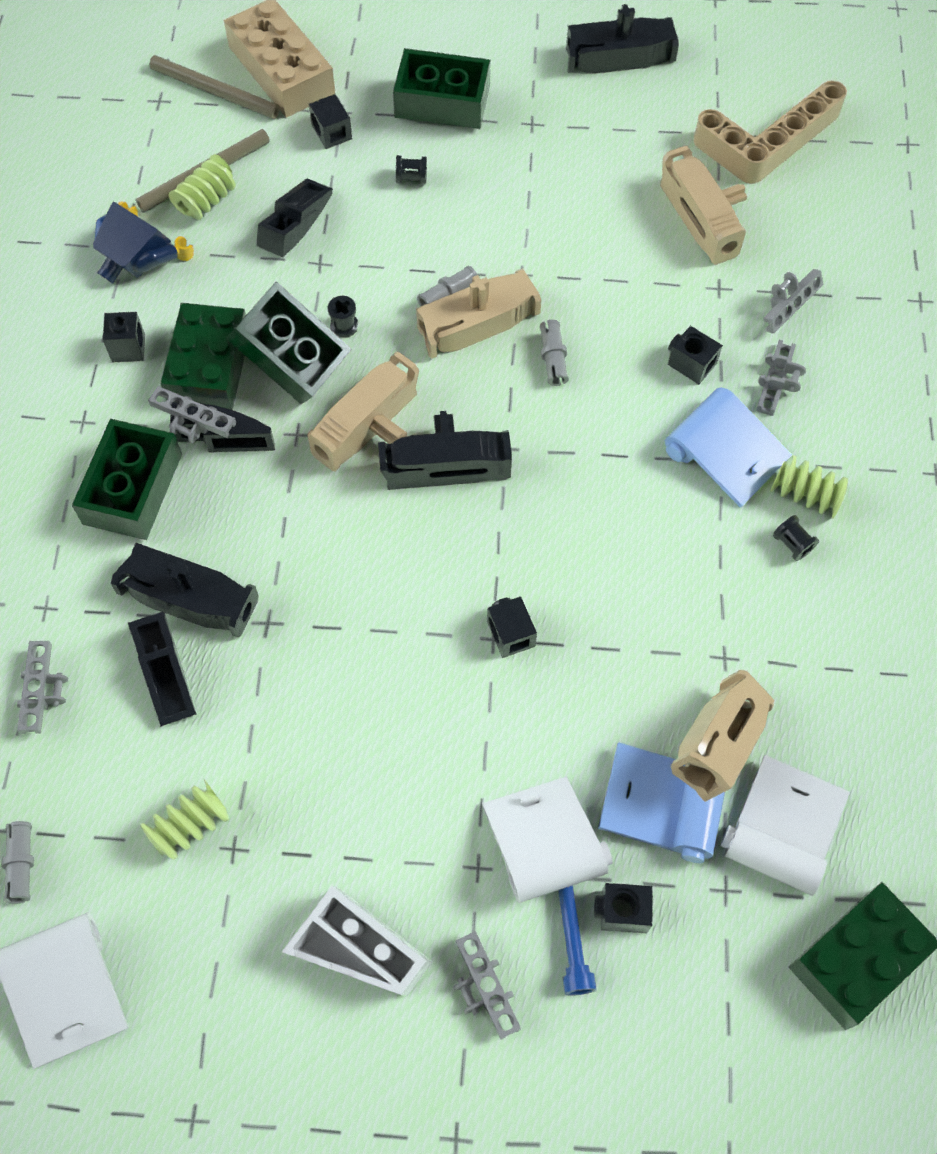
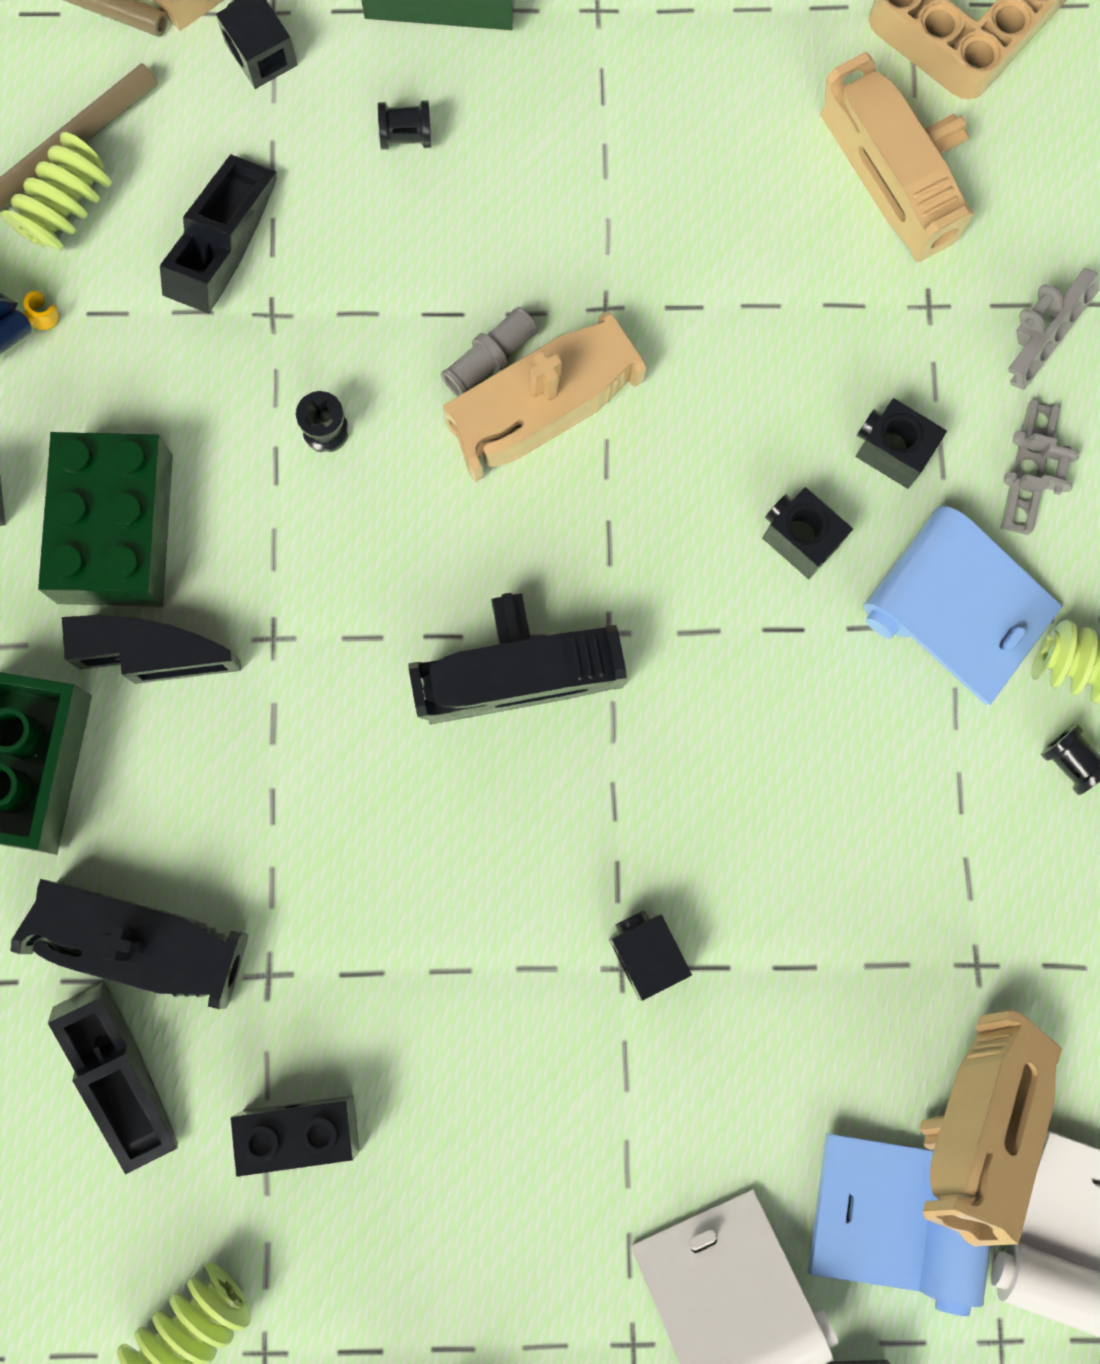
camera: 10 degrees left, 15 degrees up
light grey piece [148,386,236,443] -> none
dark green brick [226,281,351,405] -> none
tan piece [307,351,419,472] -> none
light grey pin [540,320,569,386] -> none
none -> black brick [230,1095,360,1177]
none -> black brick [762,487,853,580]

